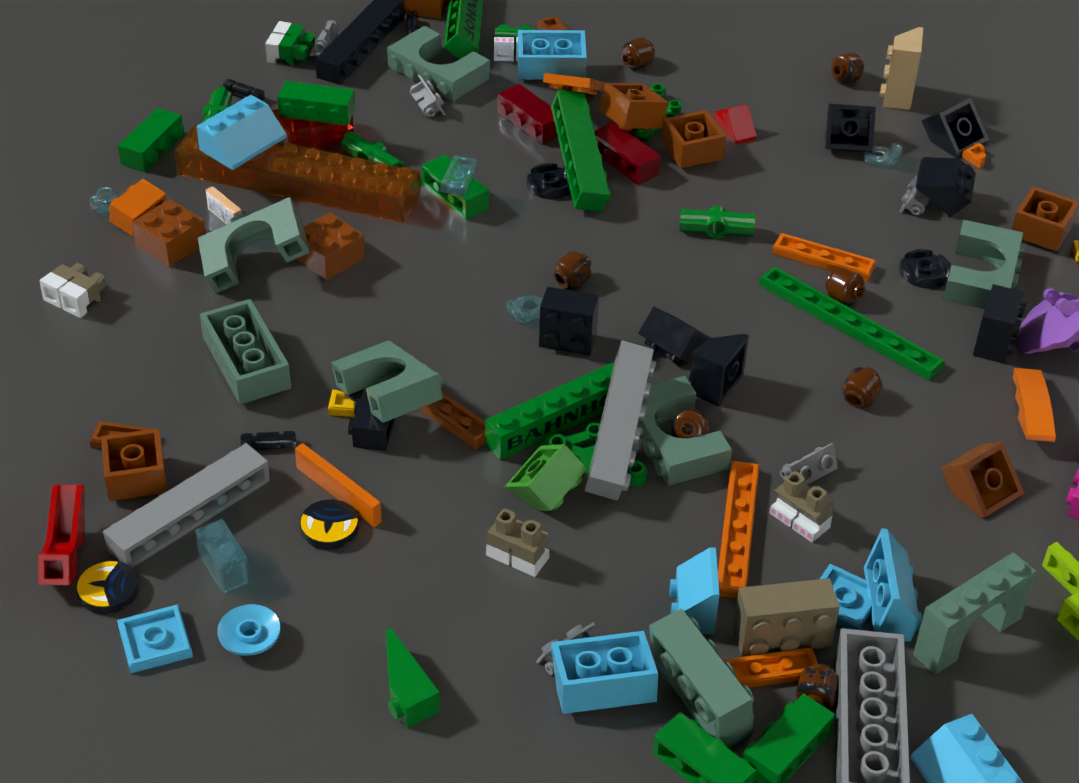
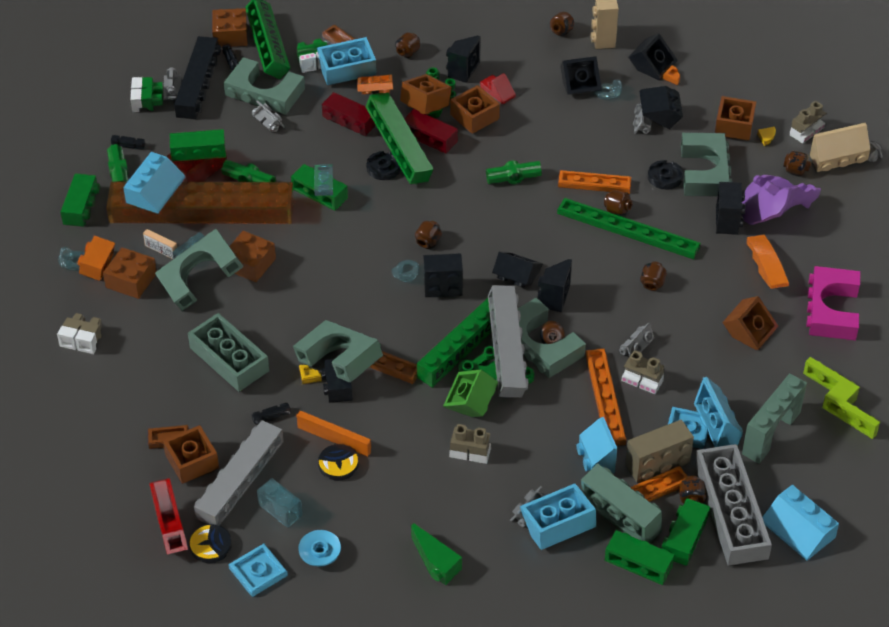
camera: 15 degrees left, 5 degrees up
none -> black slope [446,35,481,83]

